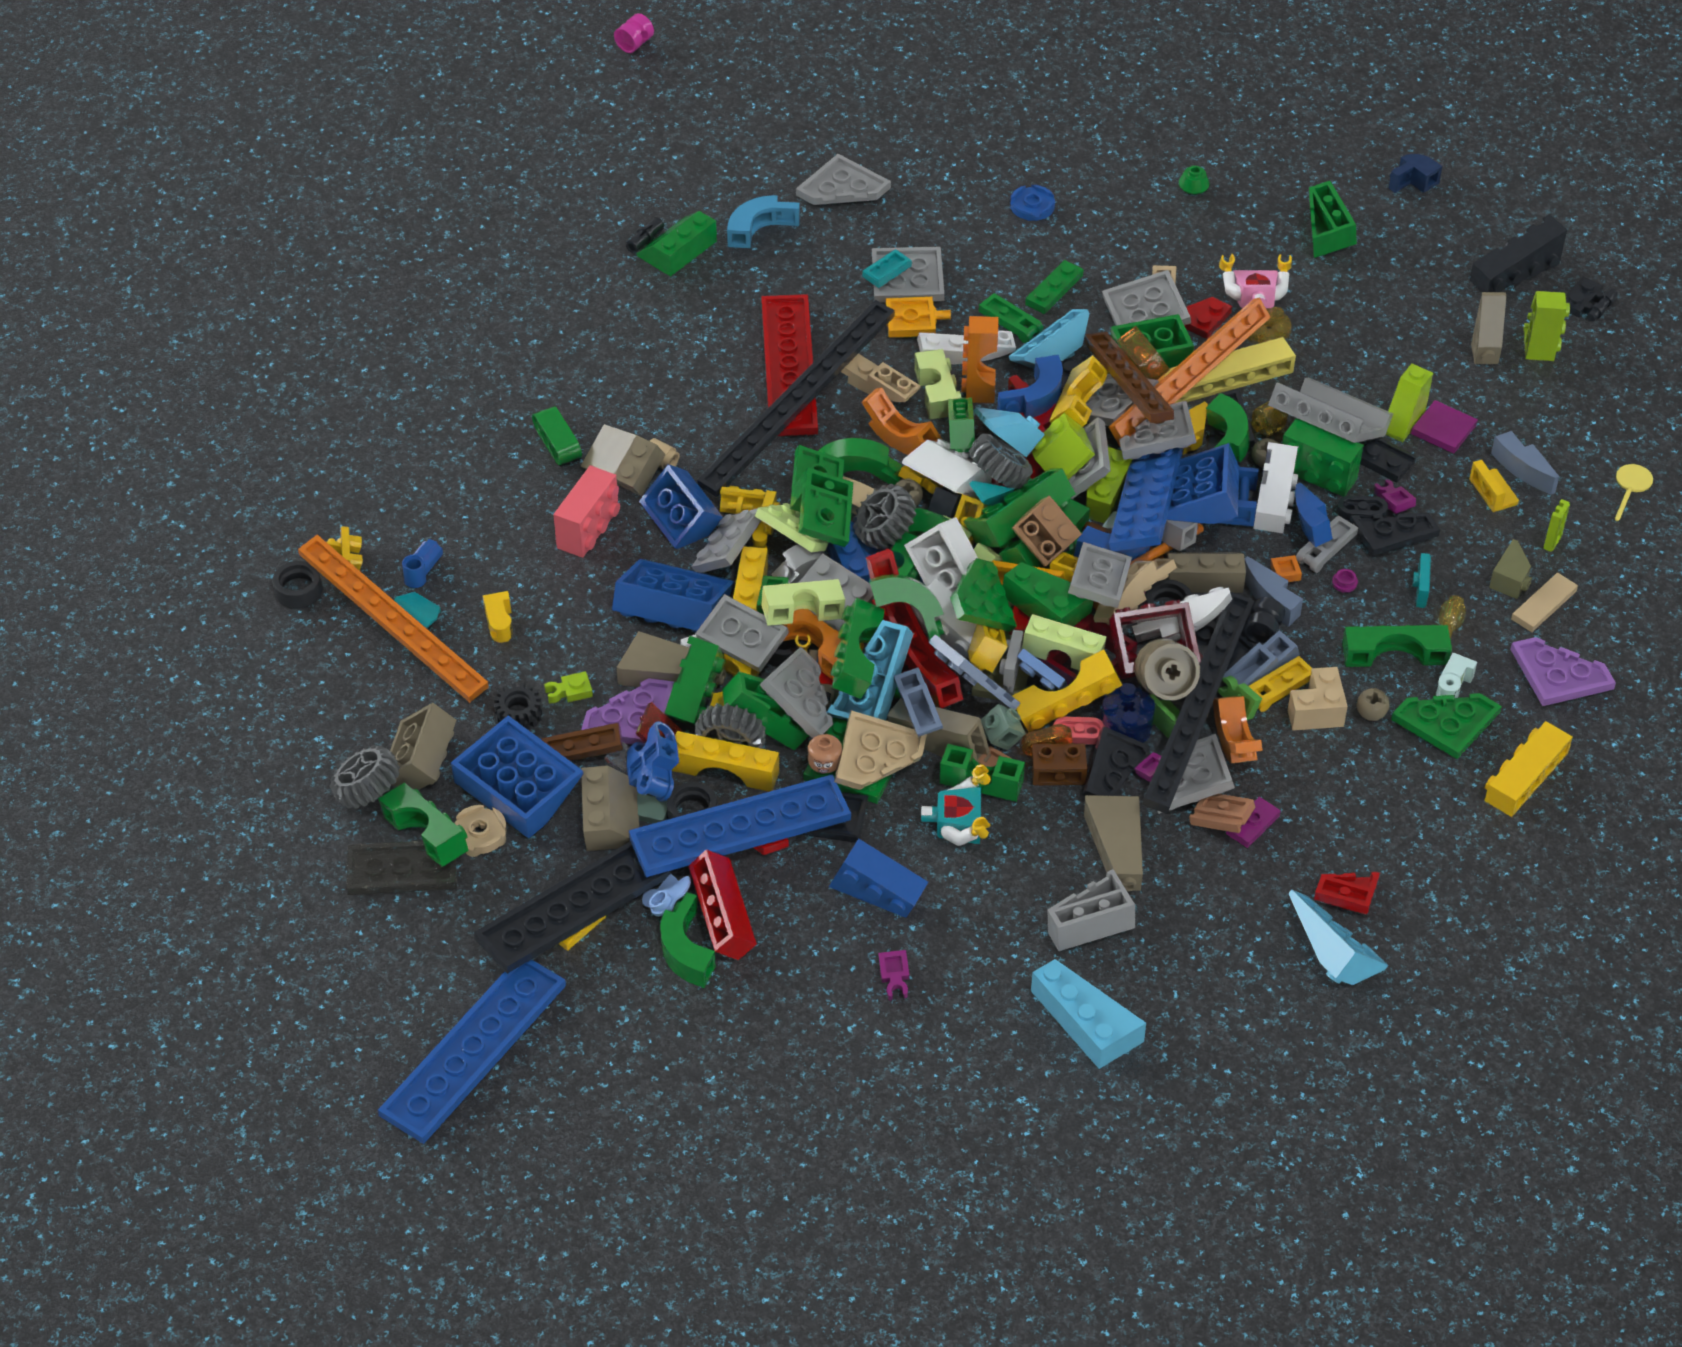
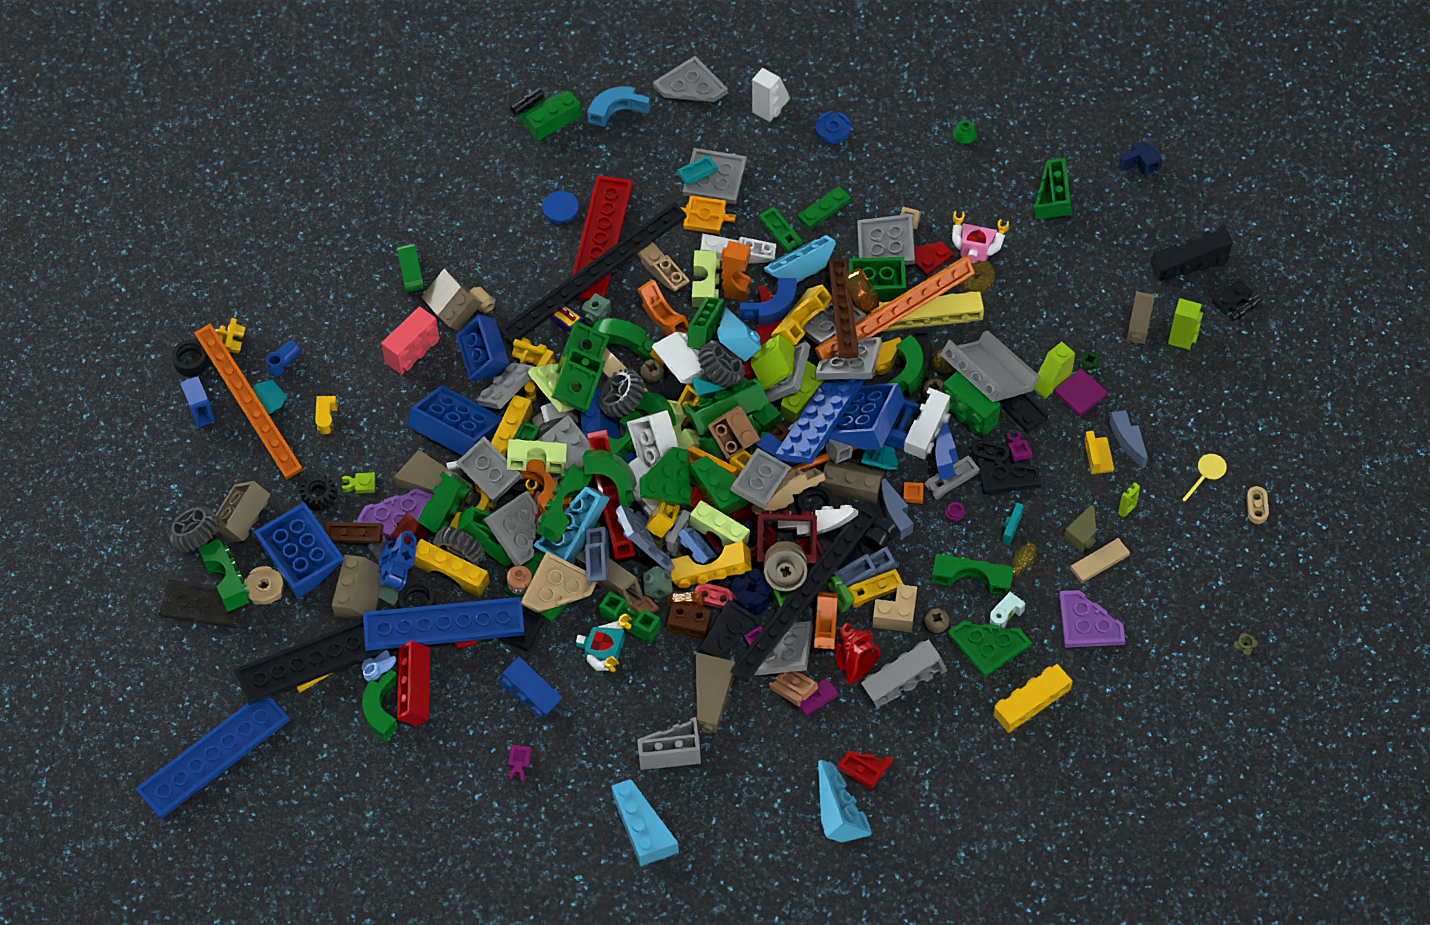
camera: 15 degrees right, 10 degrees up
none -> blue slope [180,376,215,428]
none -> blue tile [542,191,579,224]
none -> slope [549,305,584,332]
none -> sand green brick [582,293,611,325]
none -> white wedge [752,68,790,122]
none -> red helmet [834,623,880,684]
none -> teal slope [861,445,898,470]
none -> light grey wedge [862,639,947,708]
none -> dark green wheel [1080,351,1100,375]

